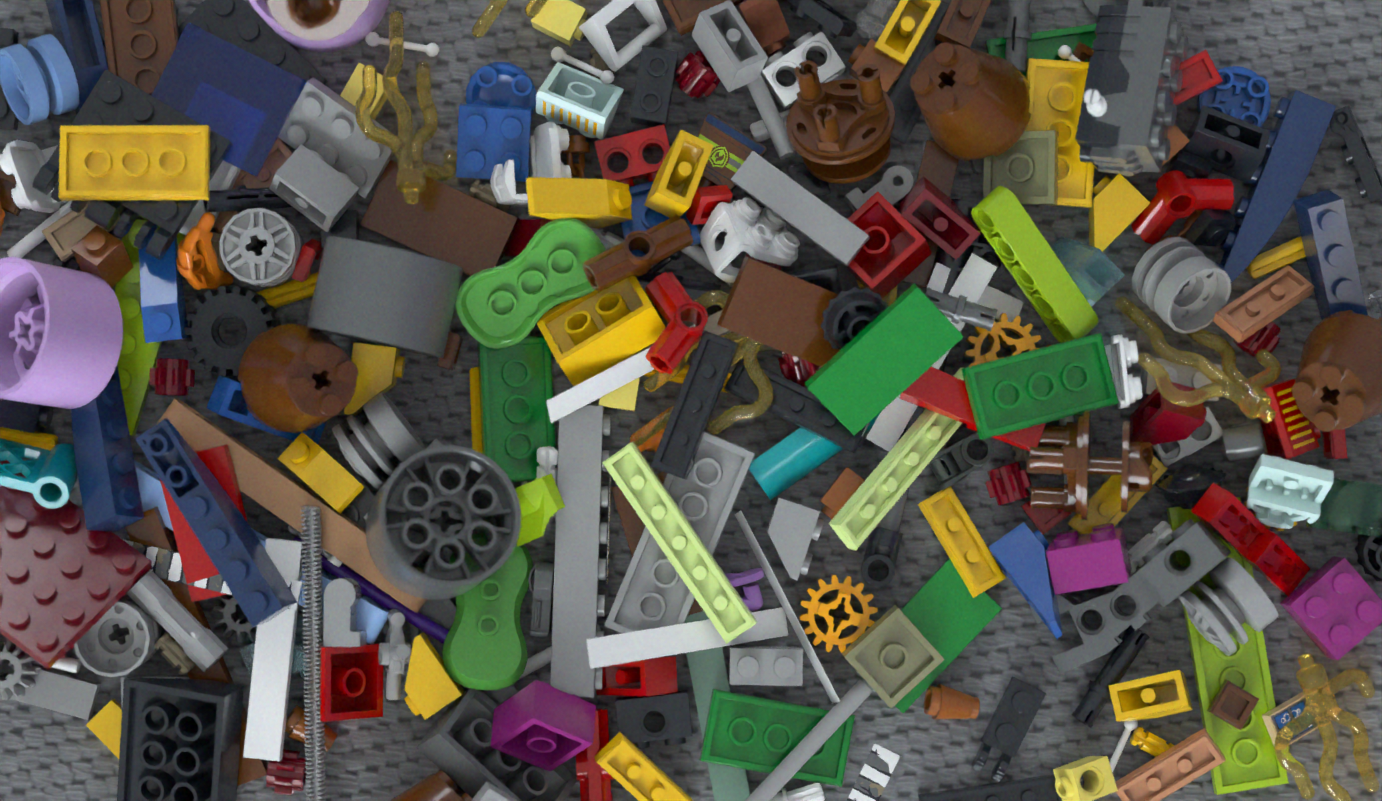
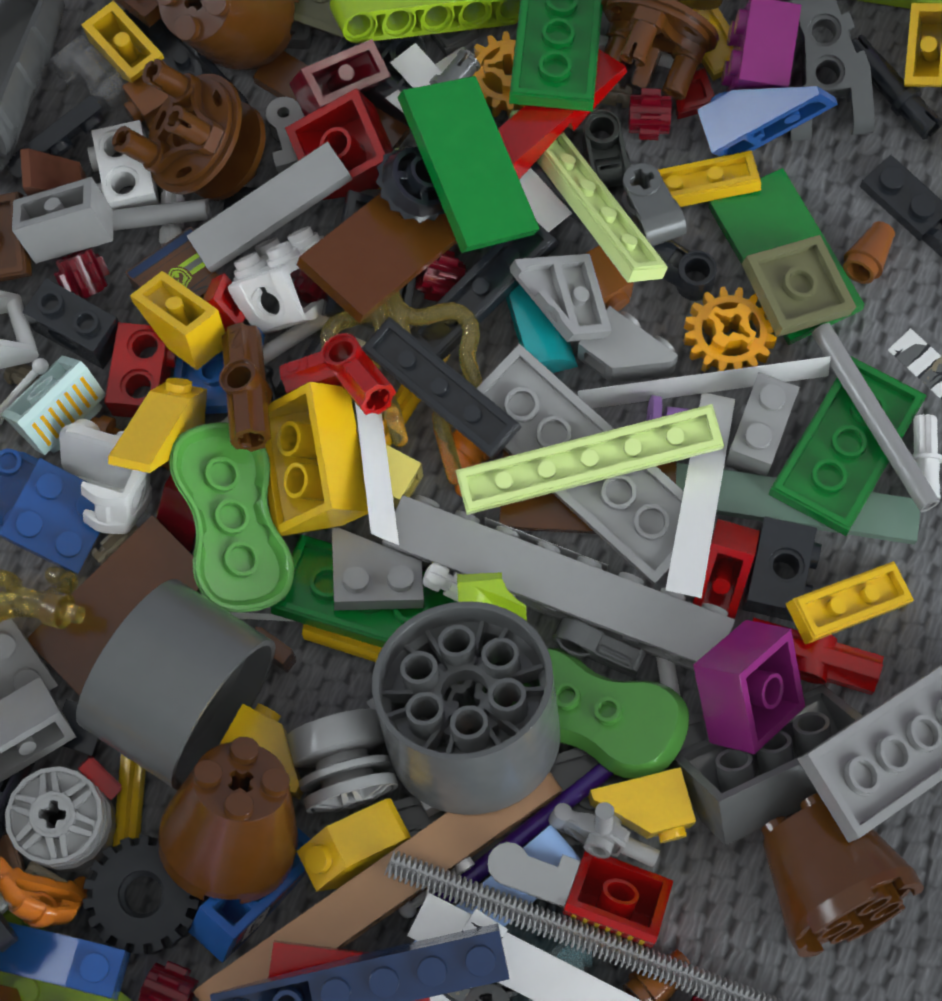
camera: 65 degrees left, 15 degrees down
none -> light grey wing [332,527,424,610]
none -> light grey wing [509,254,612,342]
none -> dark grey piece [622,163,687,247]

